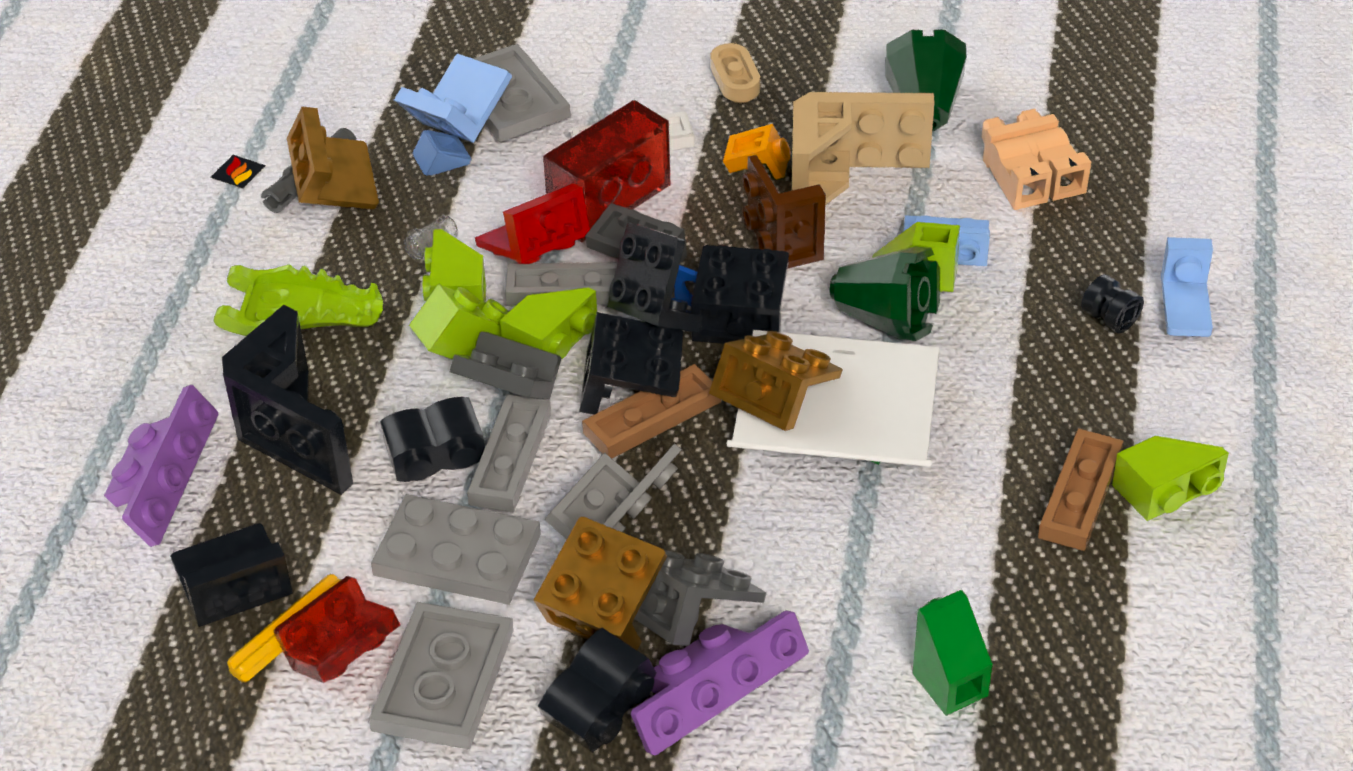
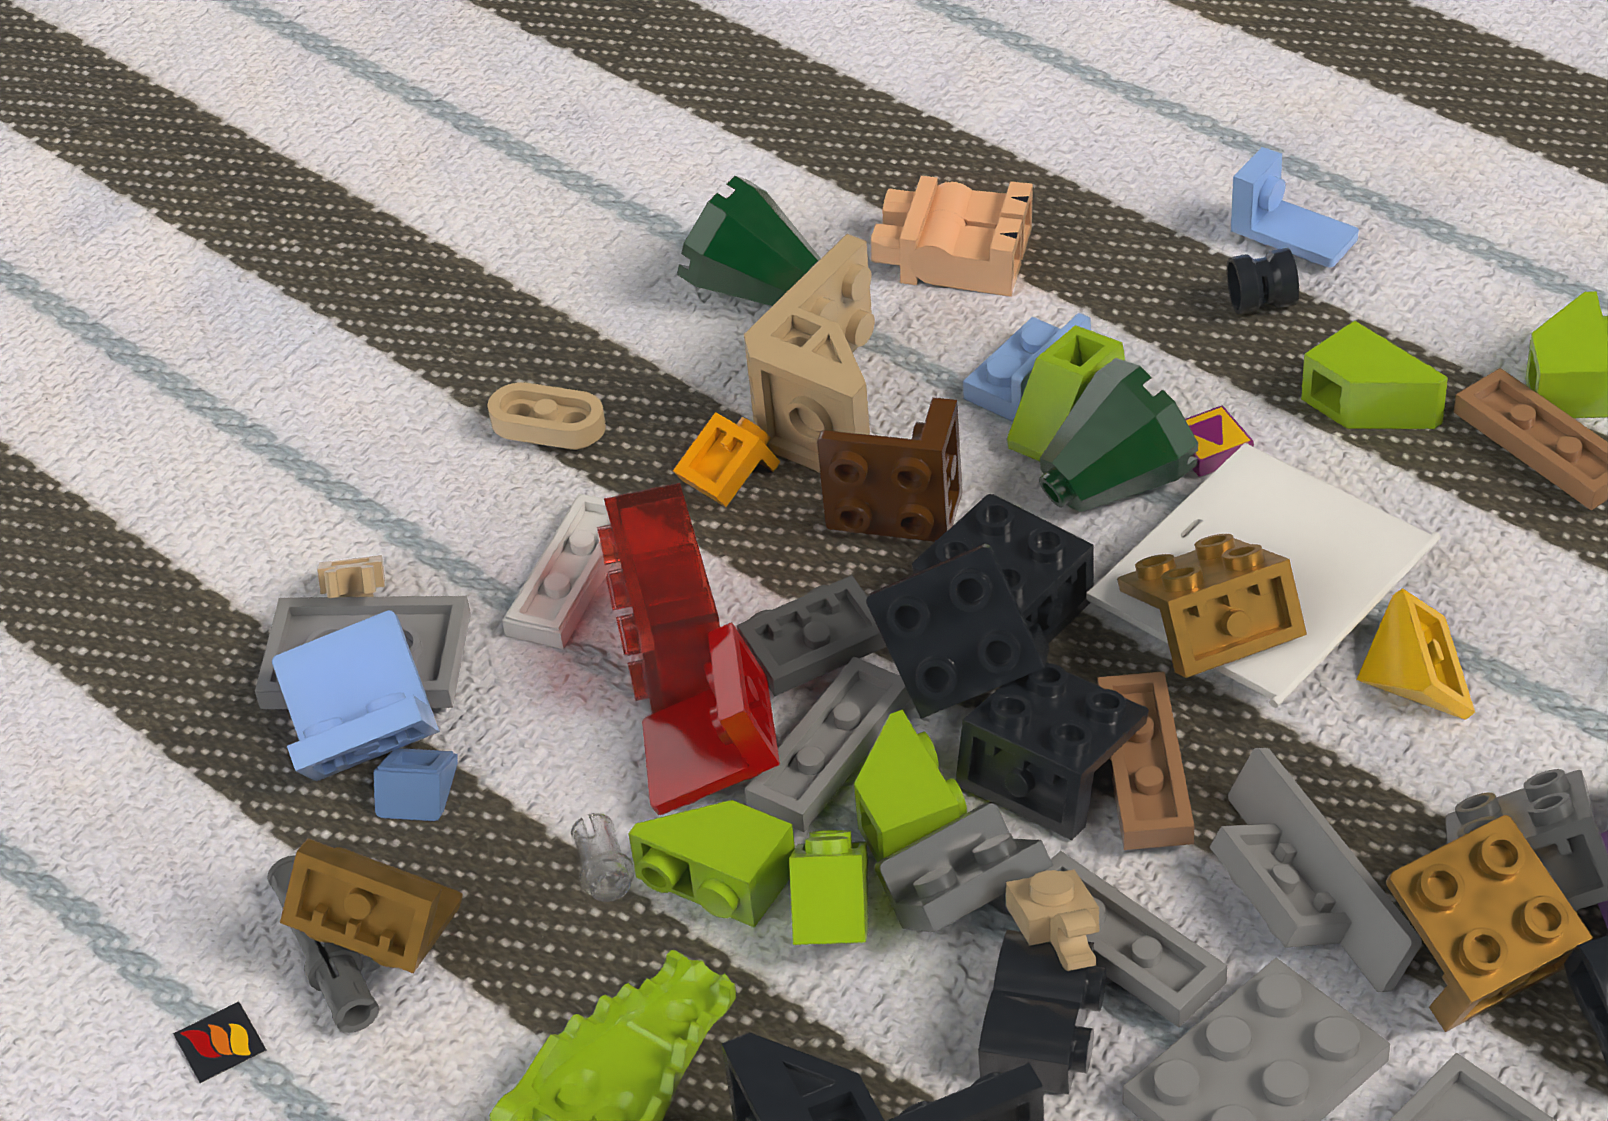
camera: 55 degrees left, 0 degrees up
none -> tan plate [317,555,385,598]
none -> tan plate [1006,869,1099,971]
none -> tile [1185,405,1254,477]
none -> lime slope [1301,320,1448,429]
none -> yellow slope [1356,588,1476,720]

